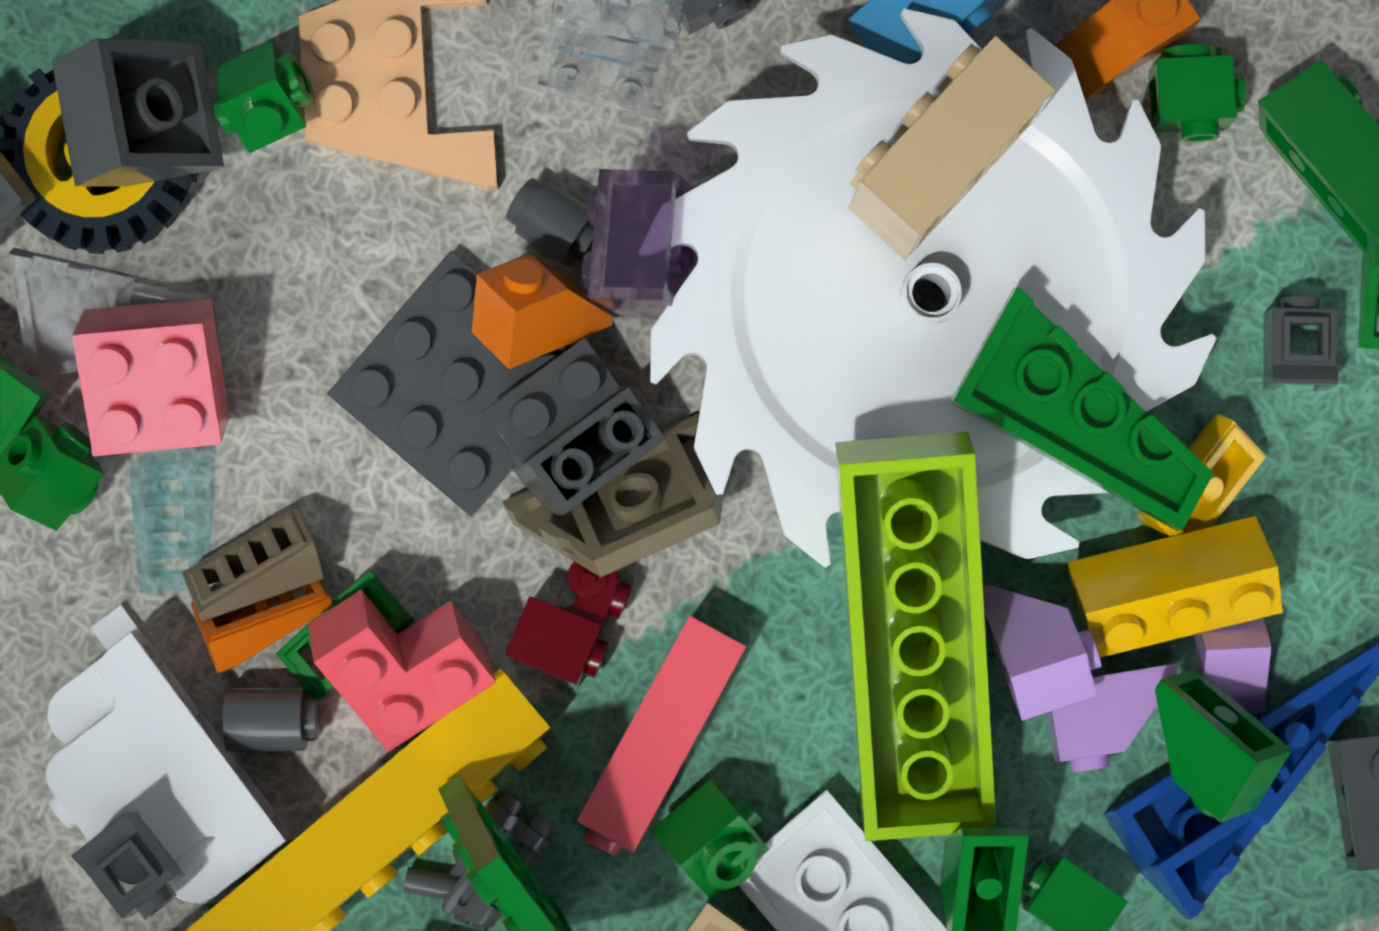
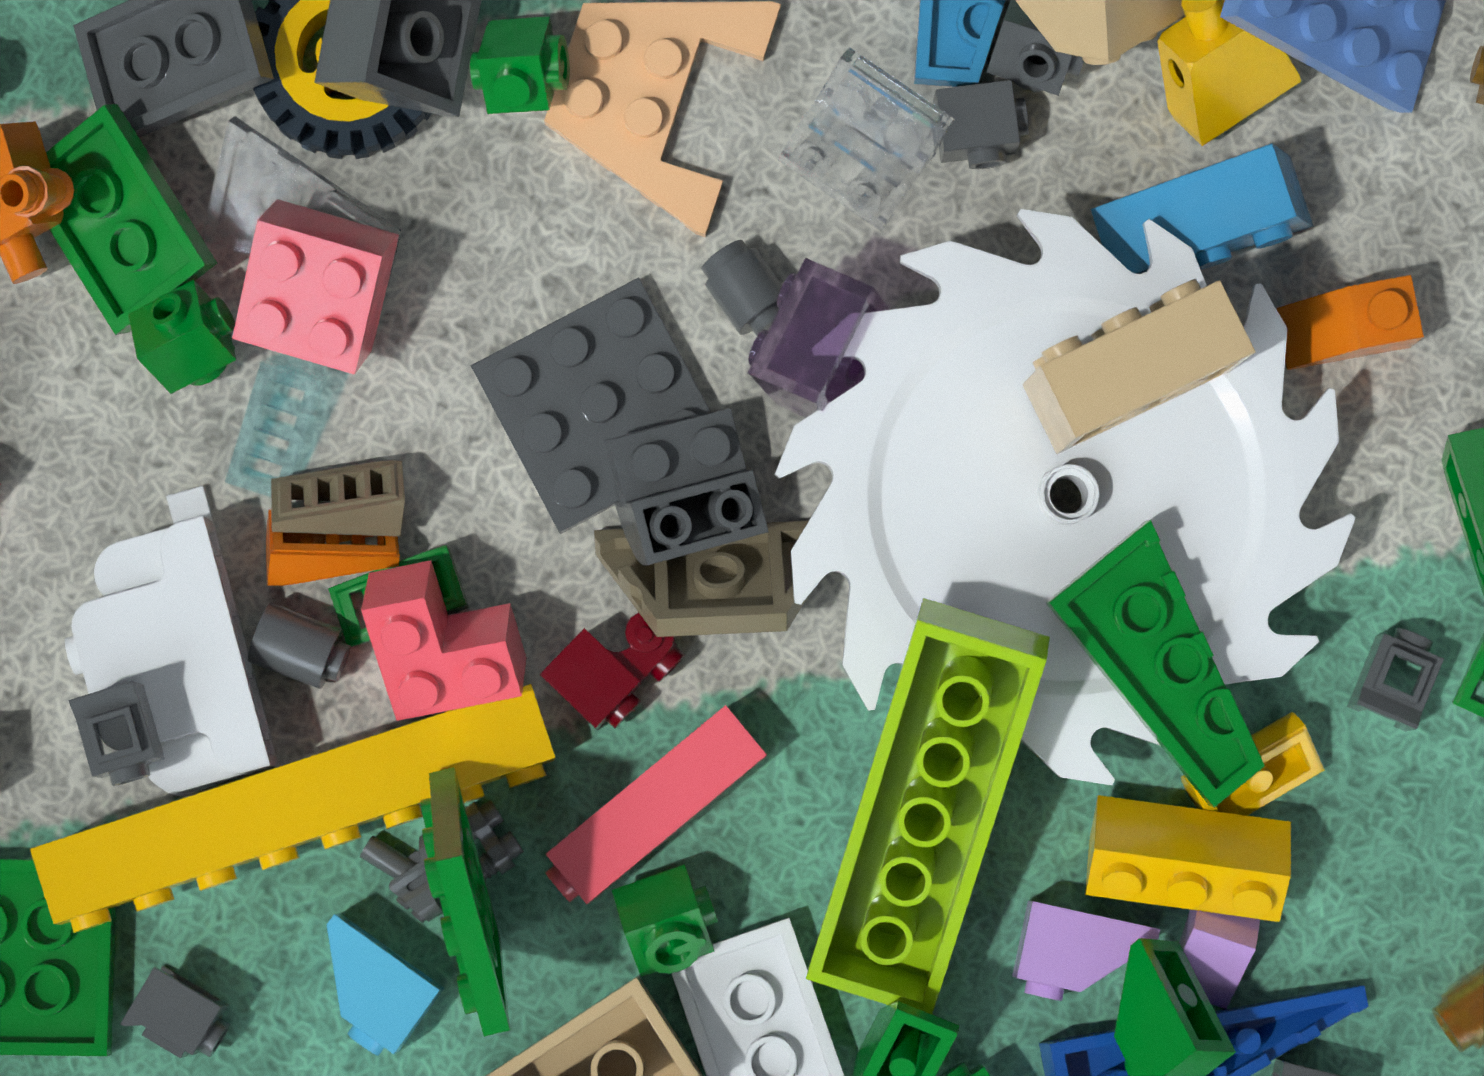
camera: 15 degrees right, 0 degrees up
orange slope [471,253,613,369] -> none
lavender slope [983,585,1101,721] -> none
green brick [1148,44,1246,142] -> none

